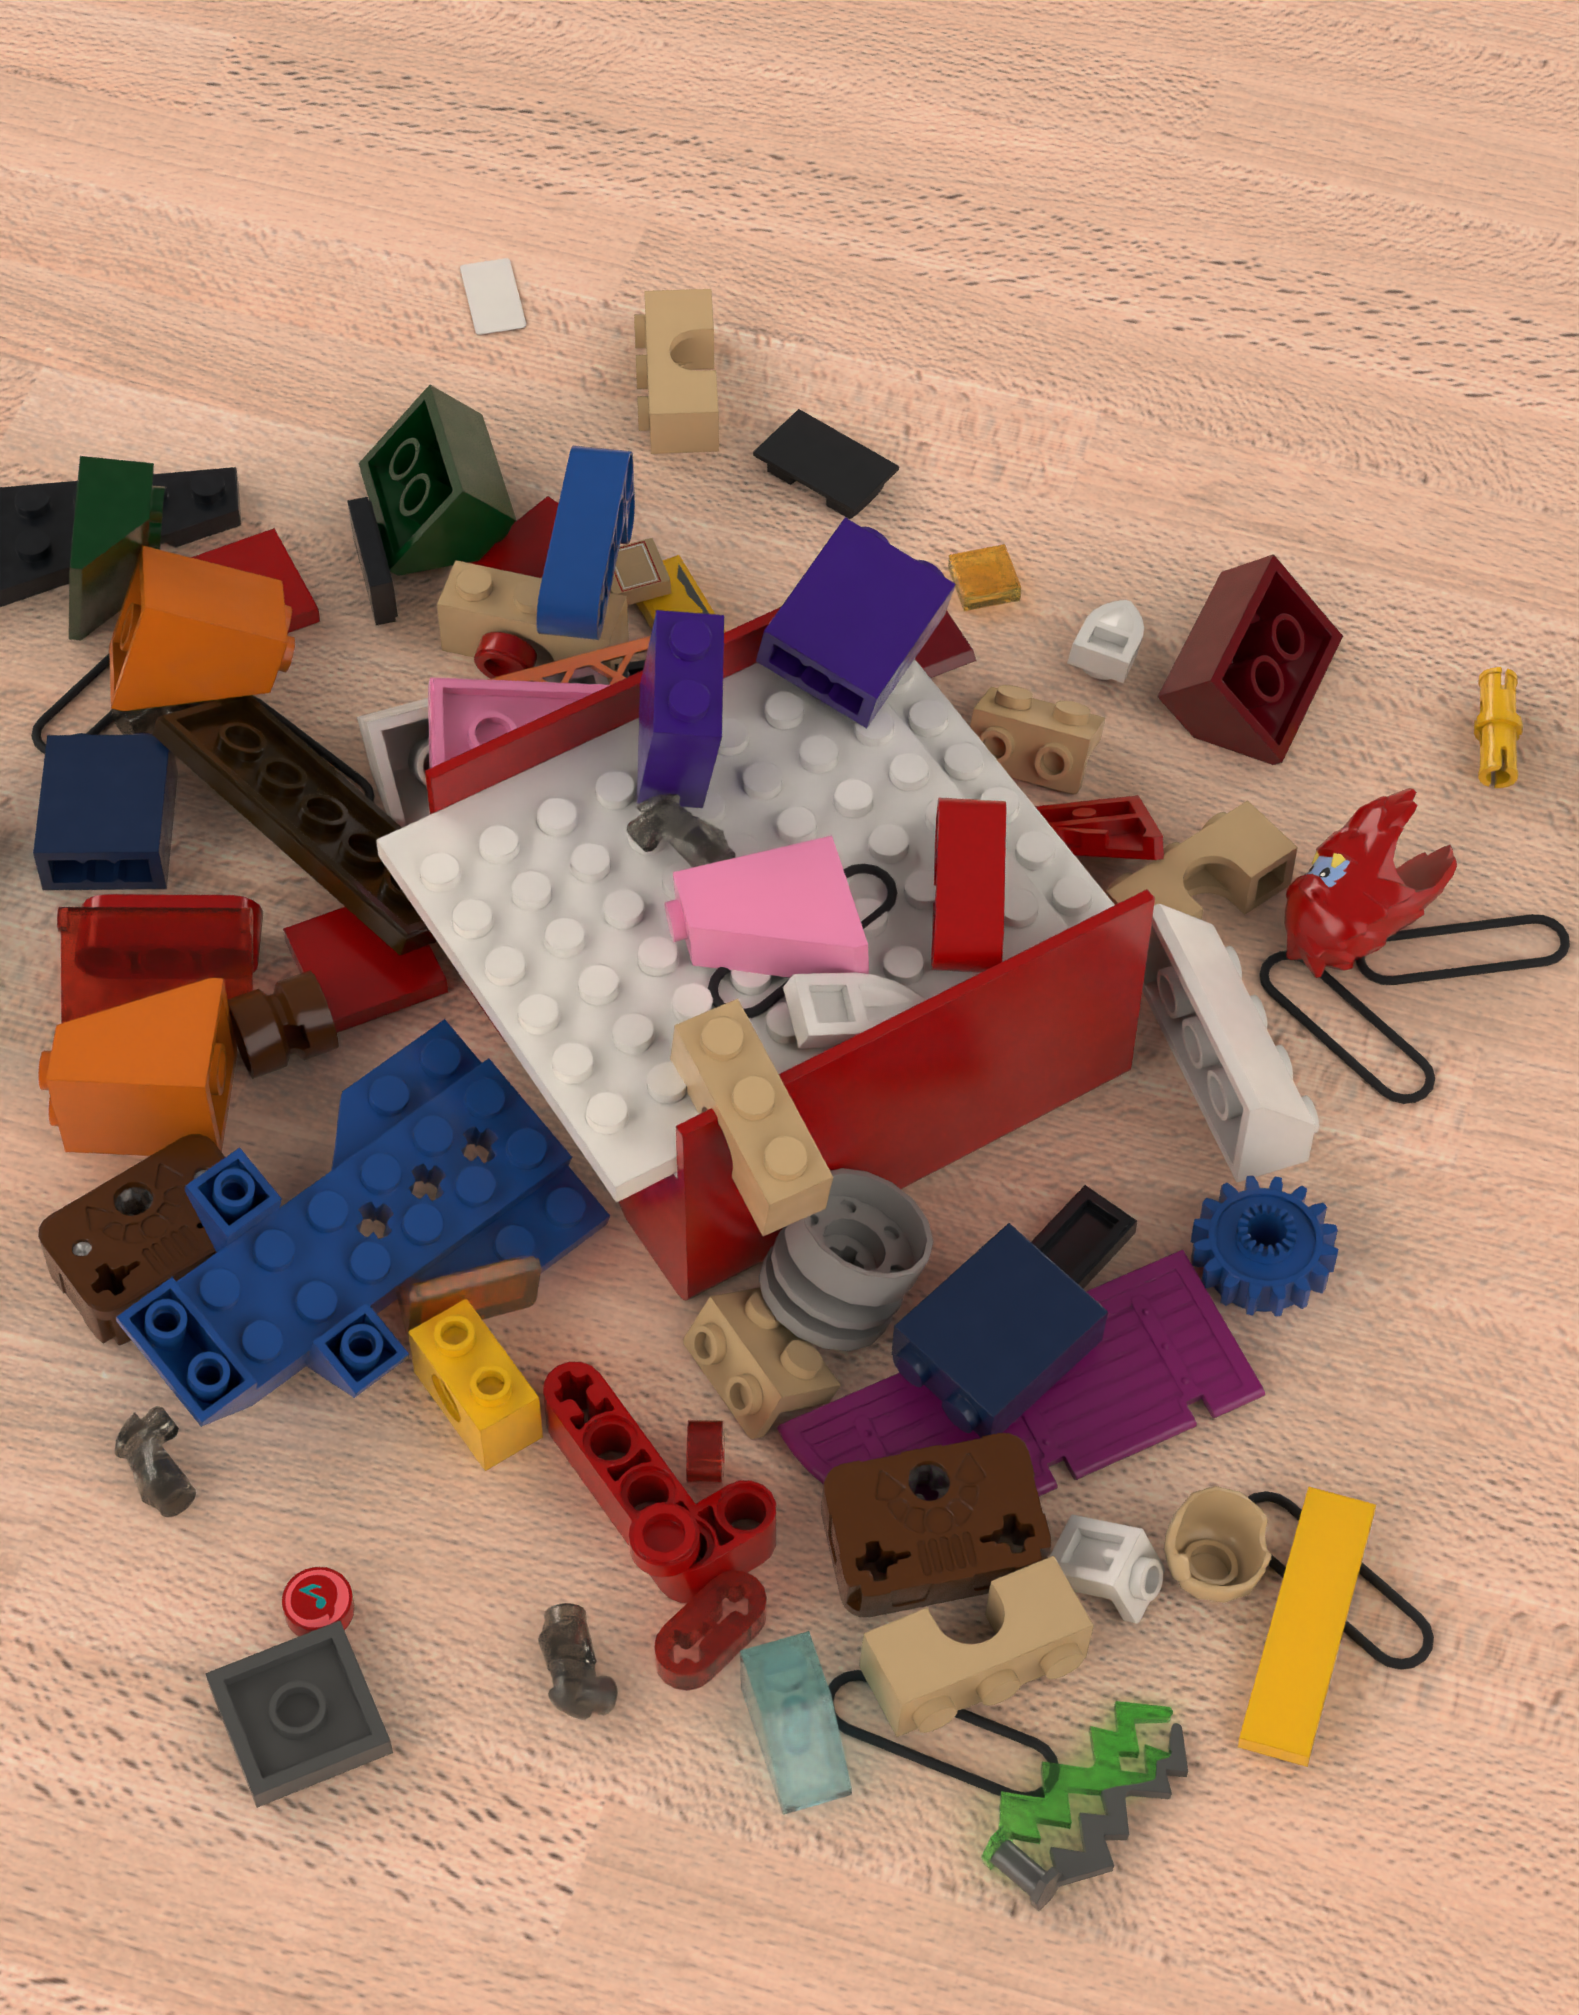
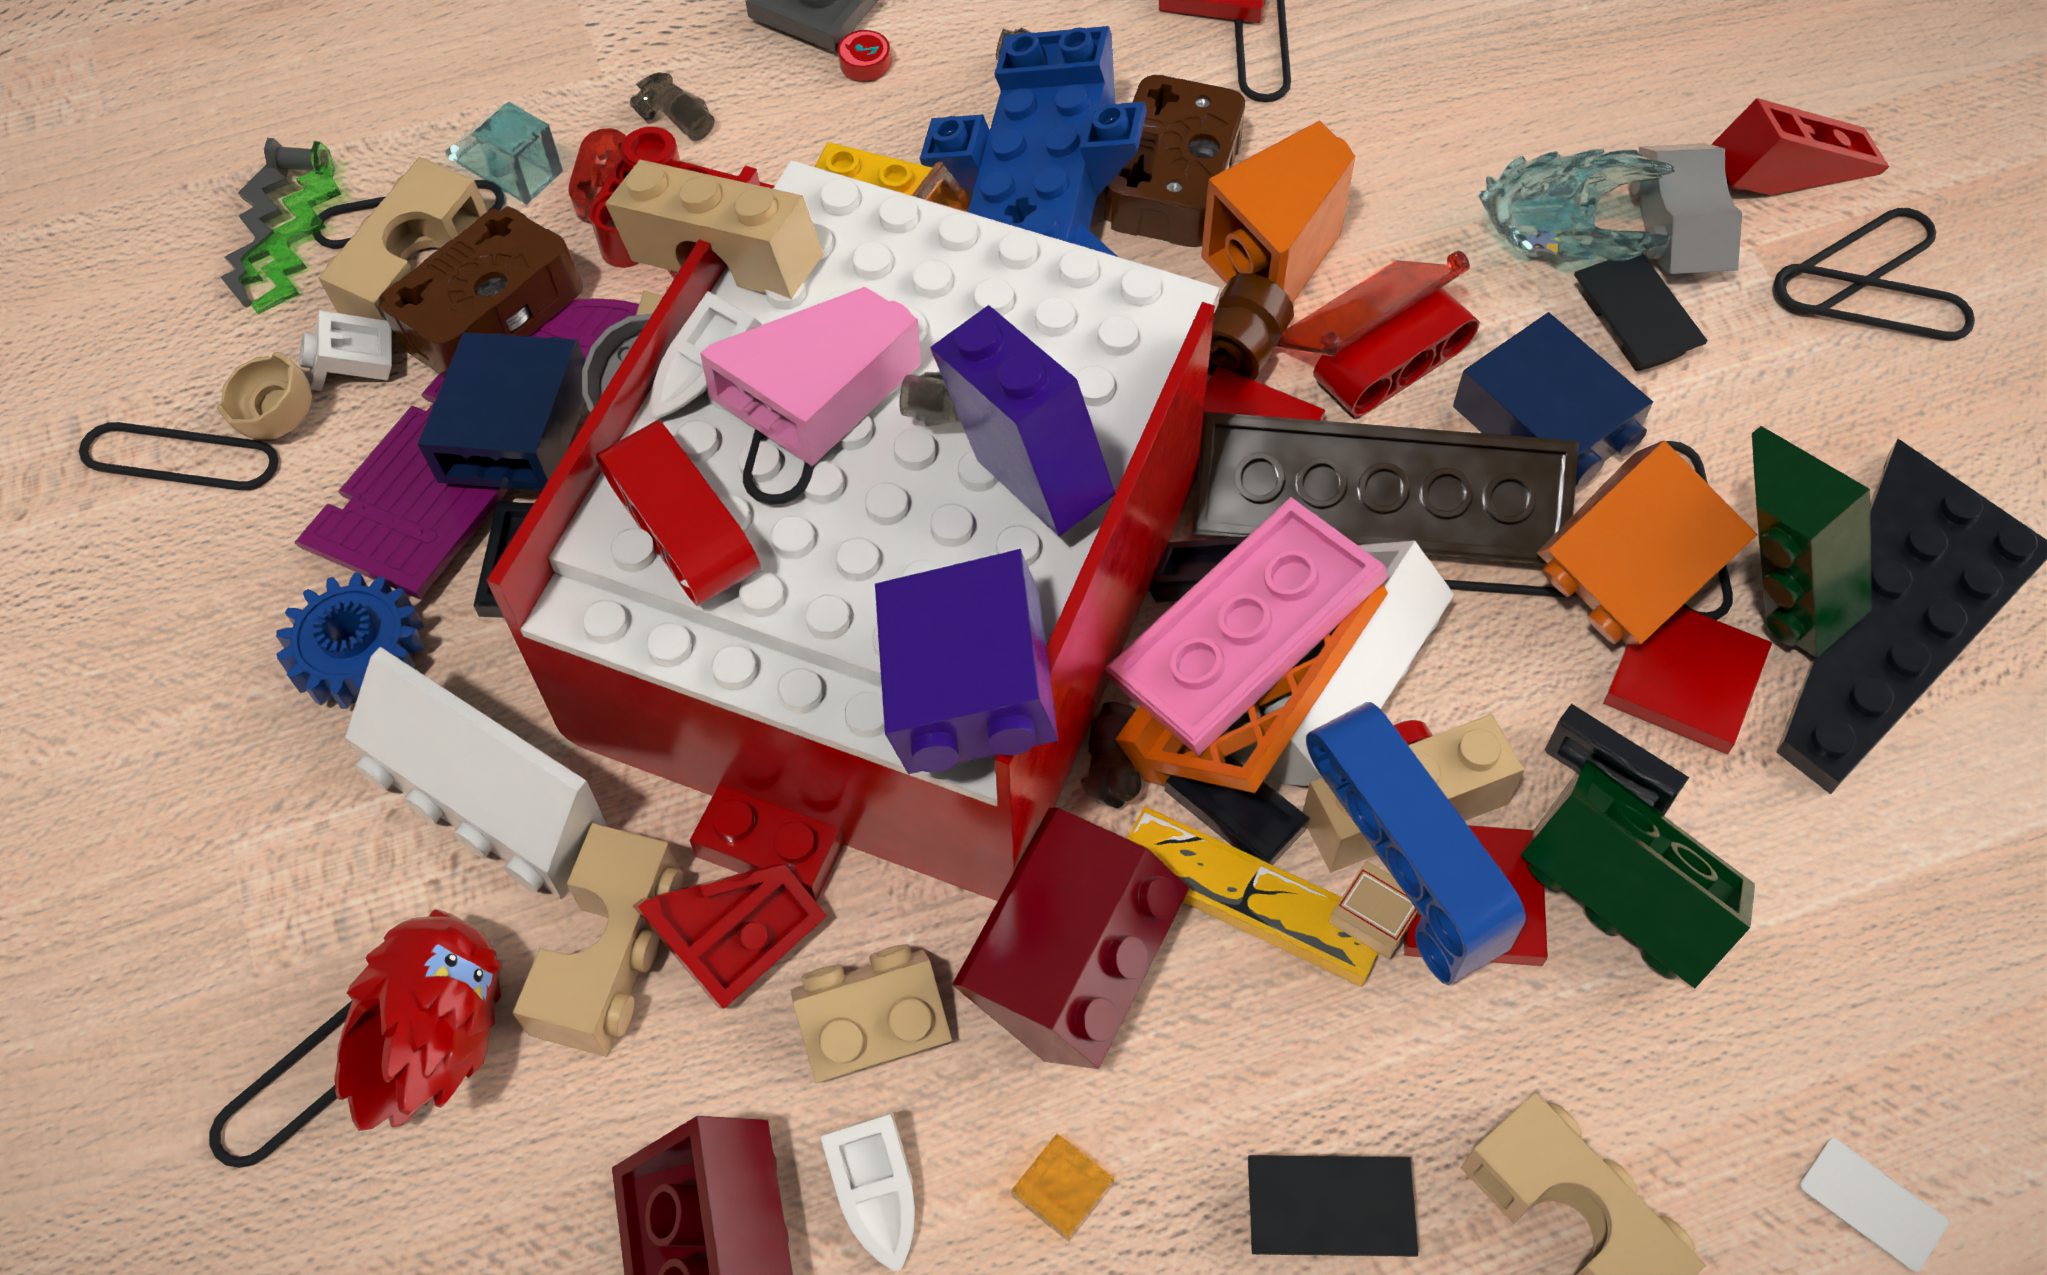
camera: 145 degrees right, 5 degrees up
yellow tile [1238,1486,1376,1767] -> none
black piece [1259,951,1435,1104] -> none

